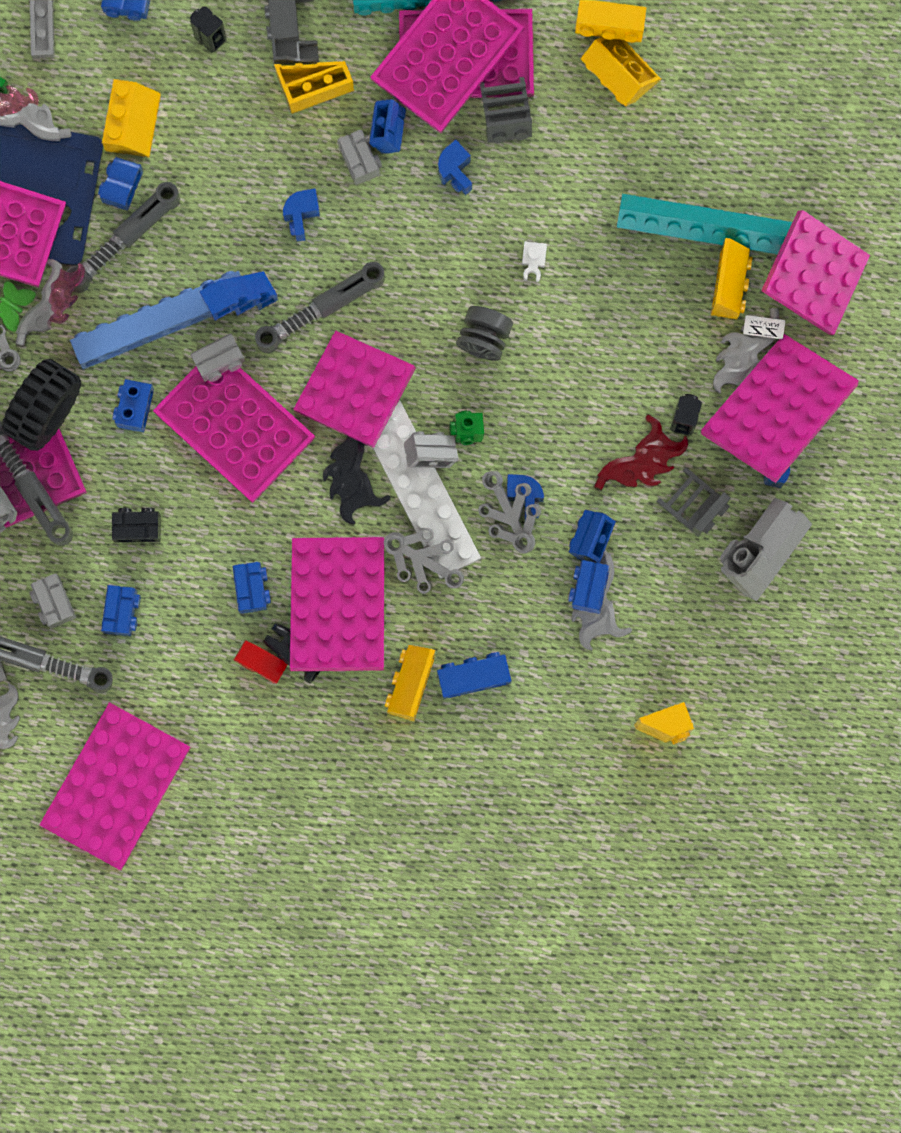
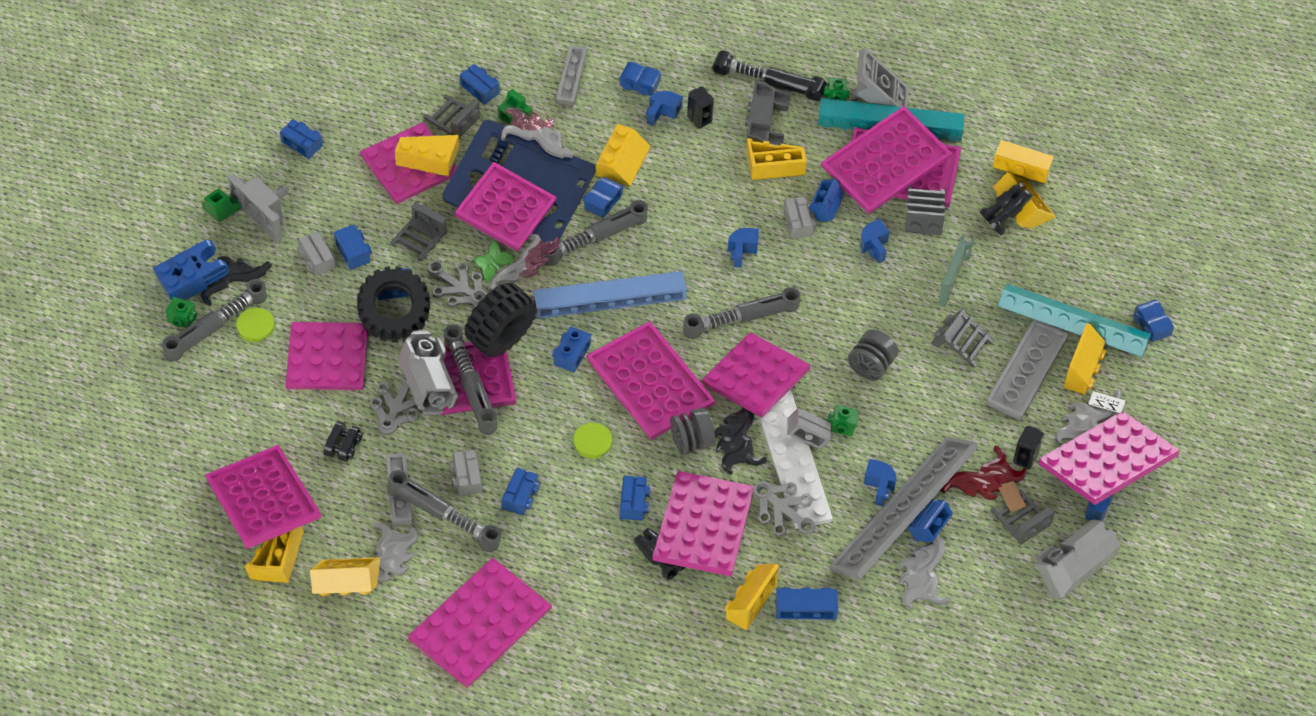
camera: 10 degrees right, 25 degrees down
black brick [112,508,161,543] -> none
light grey brick [190,333,245,382] -> none
blue brick [199,271,278,321] -> none
red slope [234,640,287,684] -> none
light grey plant [478,471,541,554] -> none
white plate [522,241,547,282] -> none
blue brick [569,560,610,614] -> none
yellow slope [634,702,694,745] -> none
dark pink plate [761,210,870,335] -> none
none -> lime tile [574,423,612,459]
none -> blue brick [646,91,683,126]
none -> dark grey wheel [670,407,716,456]
none -> light grey plate [829,437,978,579]
none -> dark grey plate [931,309,994,367]
none -> sand green tile [938,235,974,307]
none -> black piece [979,182,1033,236]
none -> light grey plate [986,319,1069,421]
none -> medium nougat sticker [999,481,1026,512]
none -> blue brick [1133,299,1174,342]

